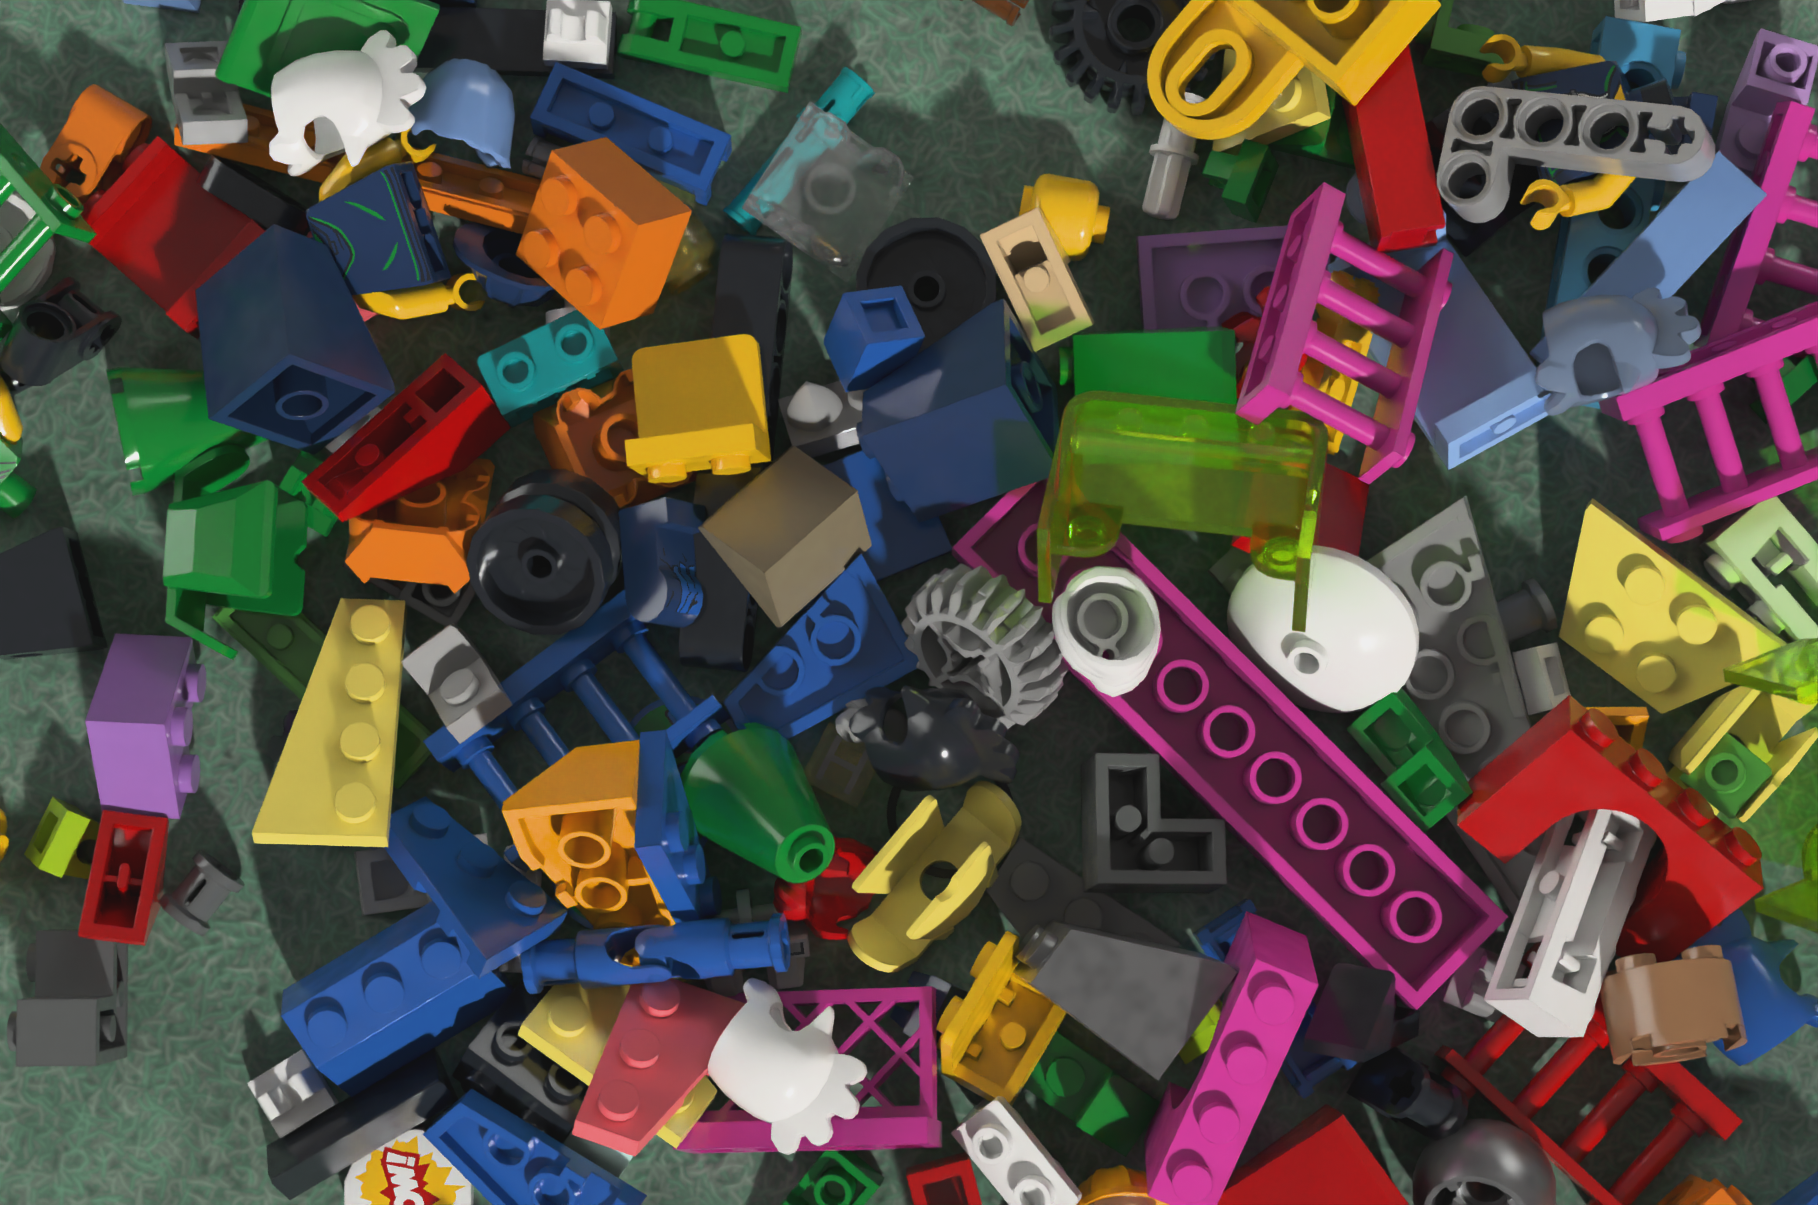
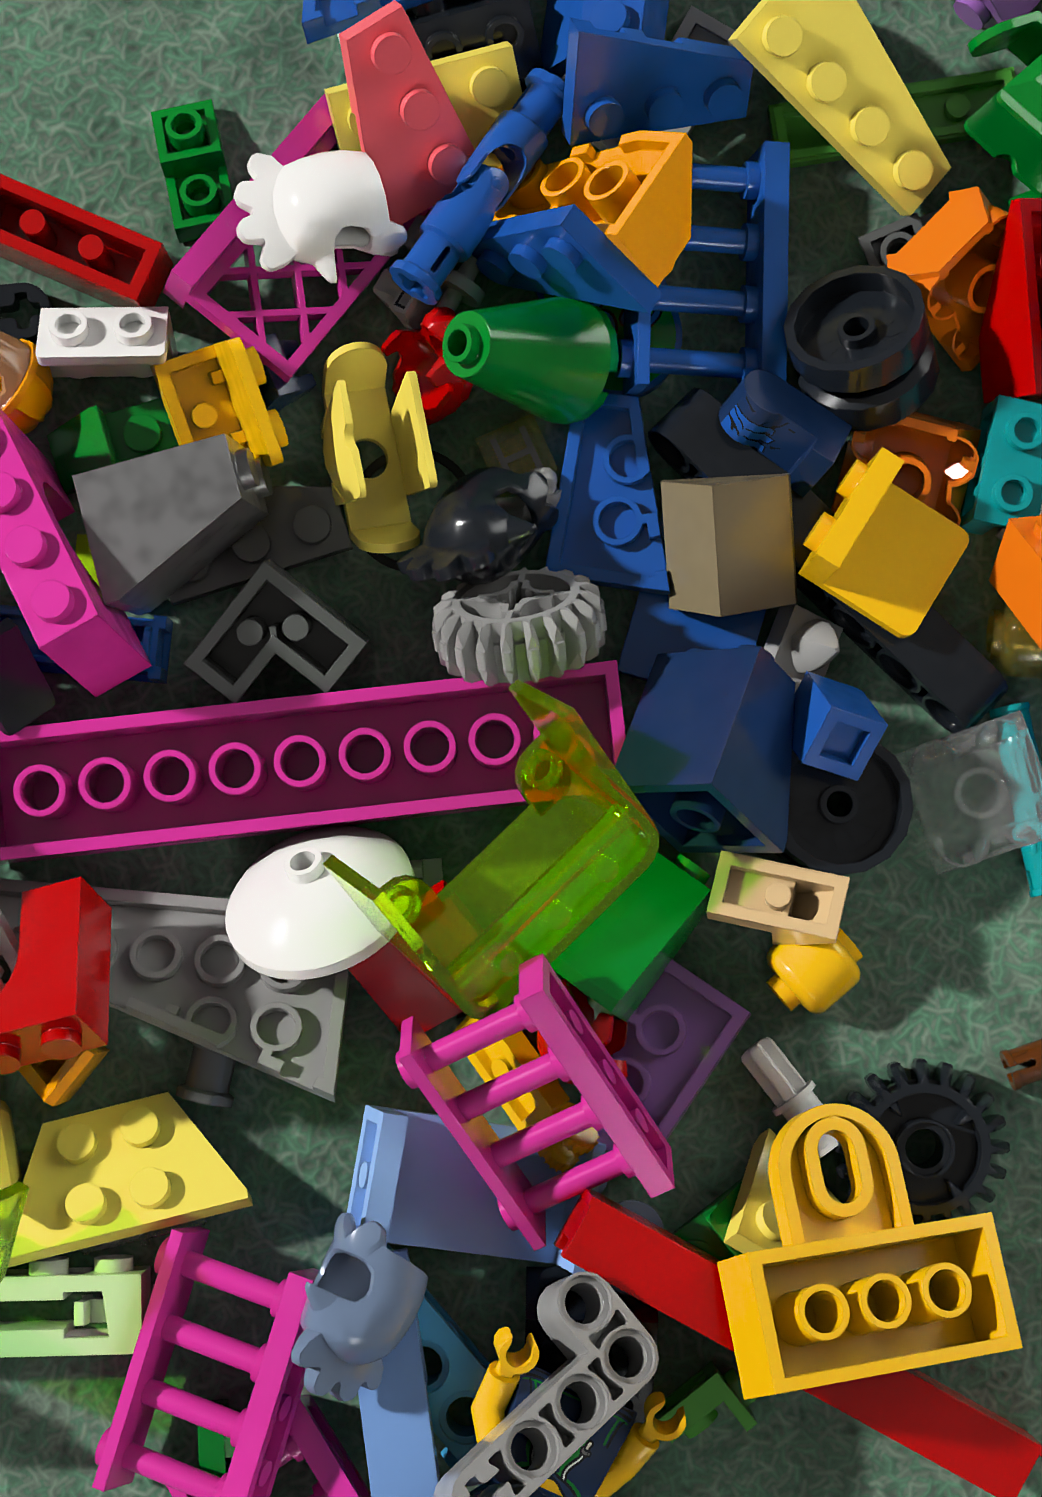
camera: 130 degrees right, 0 degrees up
light grey slope [401,624,513,744] -> none
white hair [1052,566,1161,697] -> none
green tile [1202,139,1279,223] -> none
green slope [1346,687,1473,833] -> none
white tile [1511,642,1571,715] -> none

